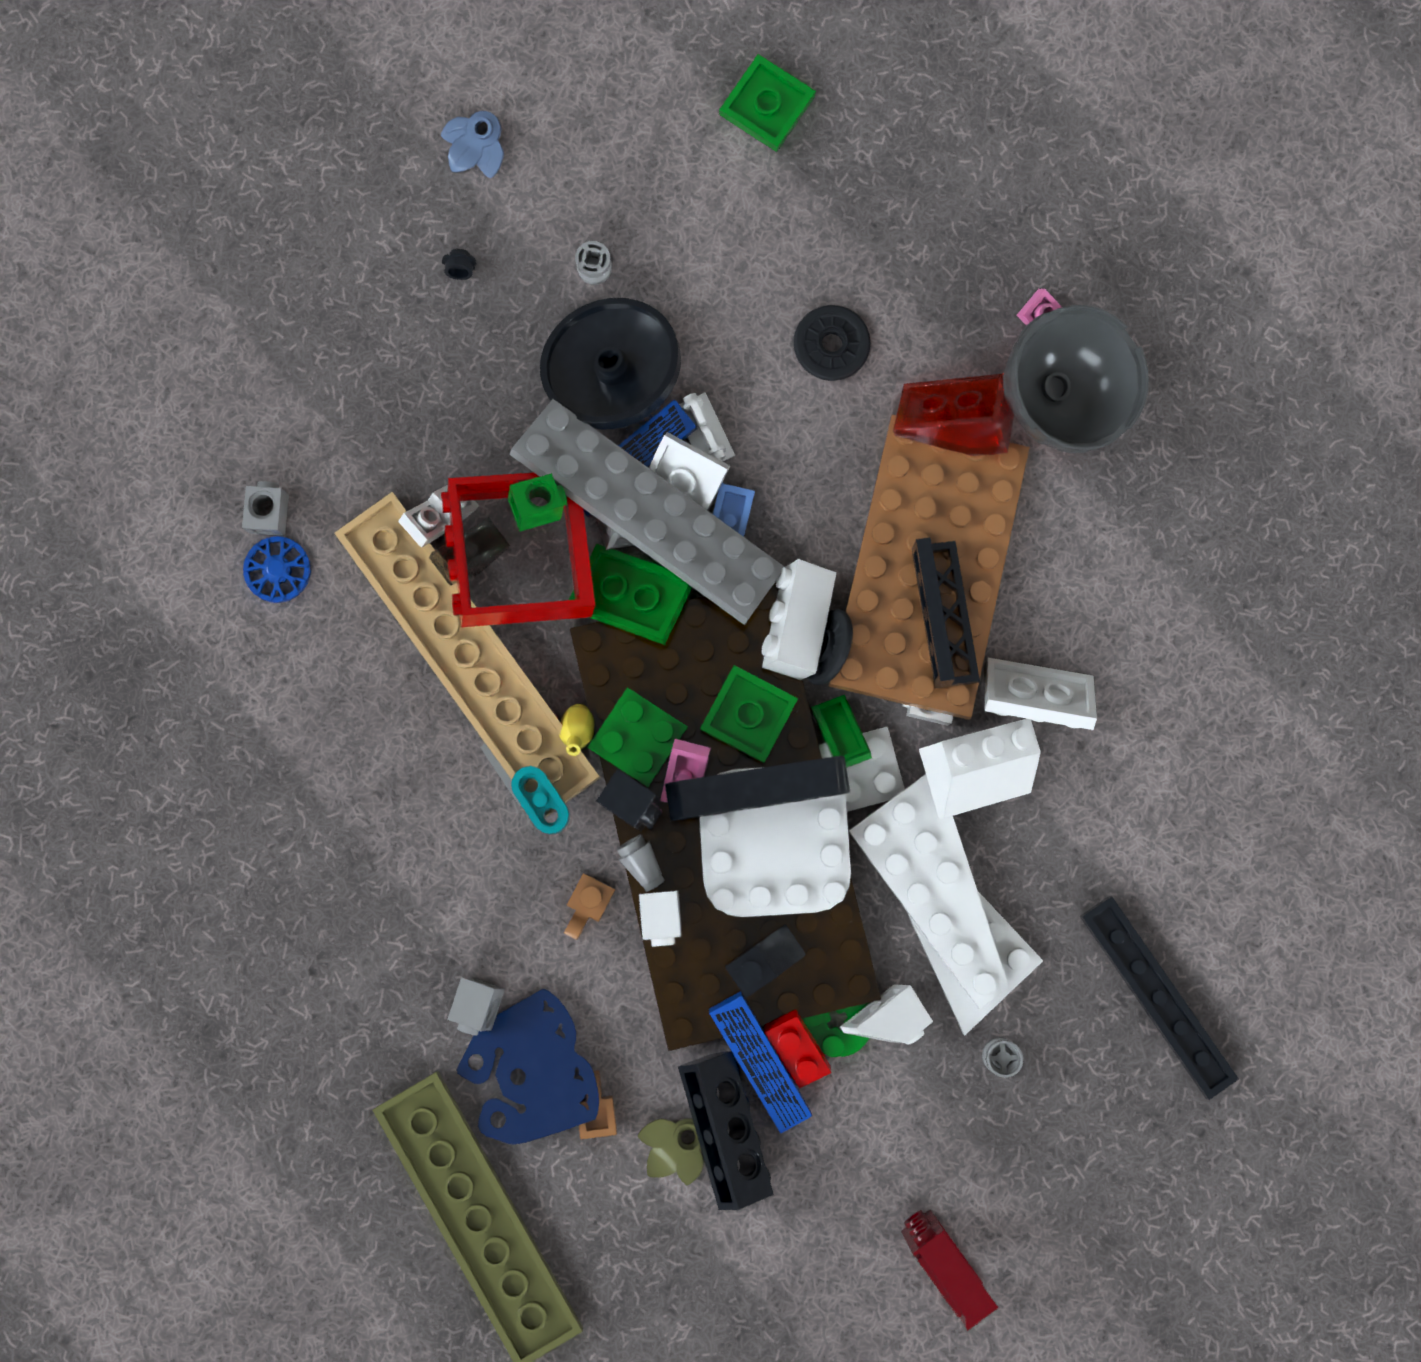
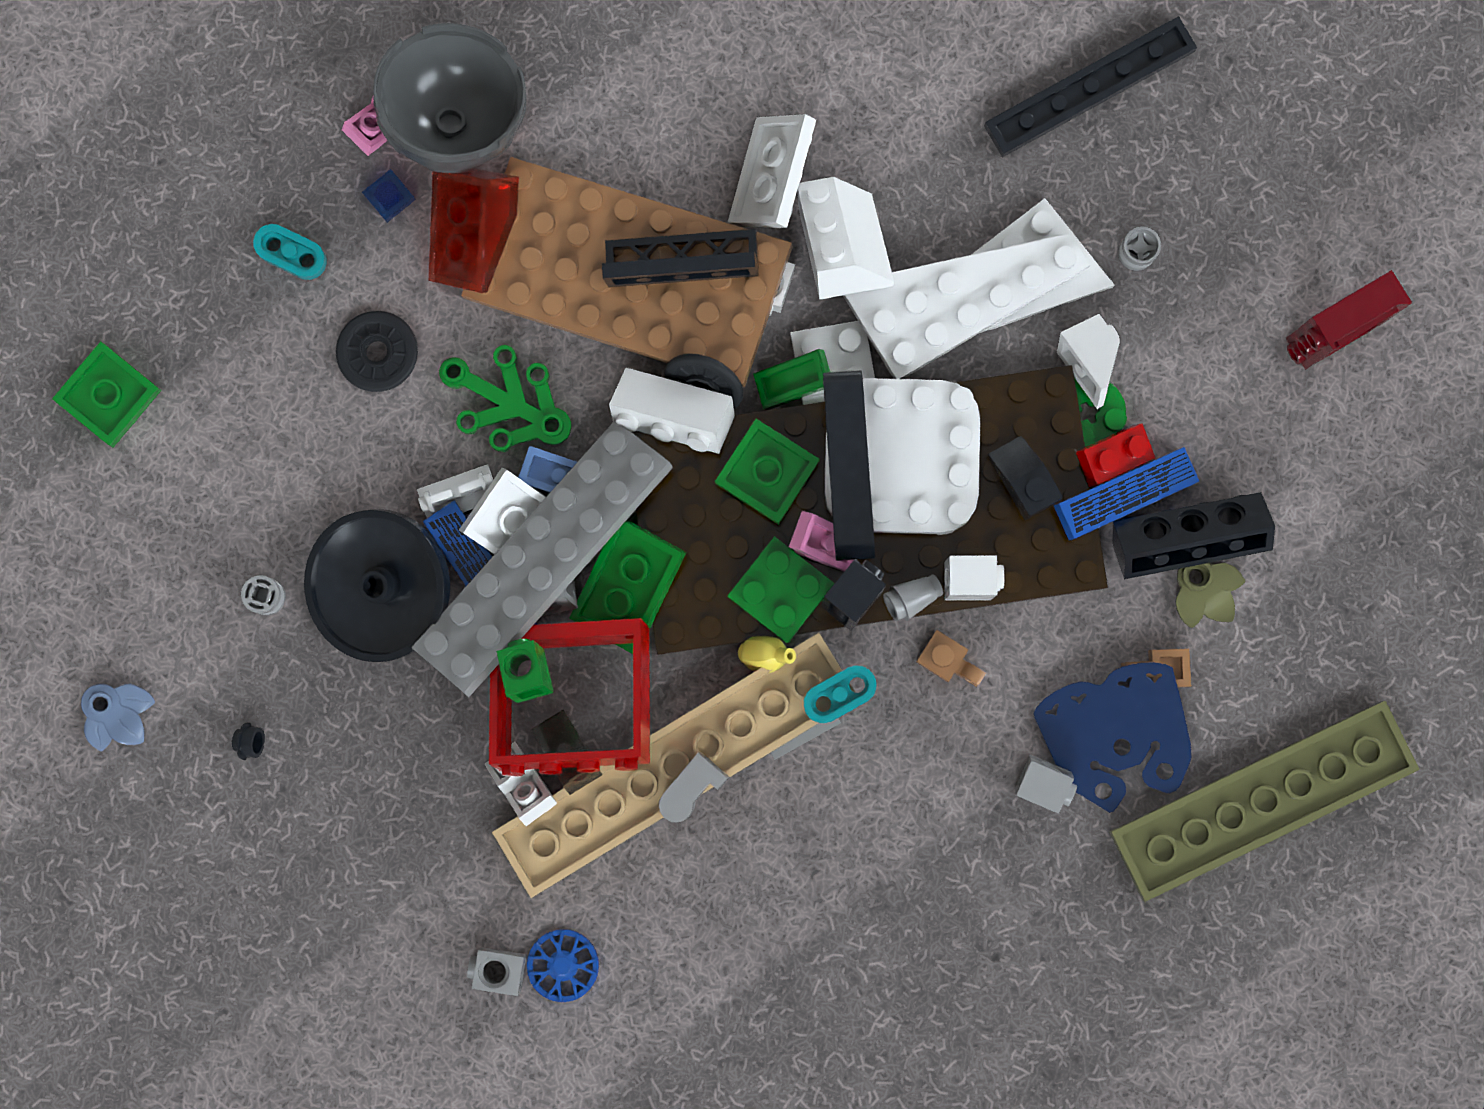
camera: 85 degrees left, 0 degrees up
none -> teal plate [253,224,327,280]
none -> clear blue plate [362,169,416,223]
none -> green plant [439,345,572,452]
none -> light grey leg [659,752,730,822]

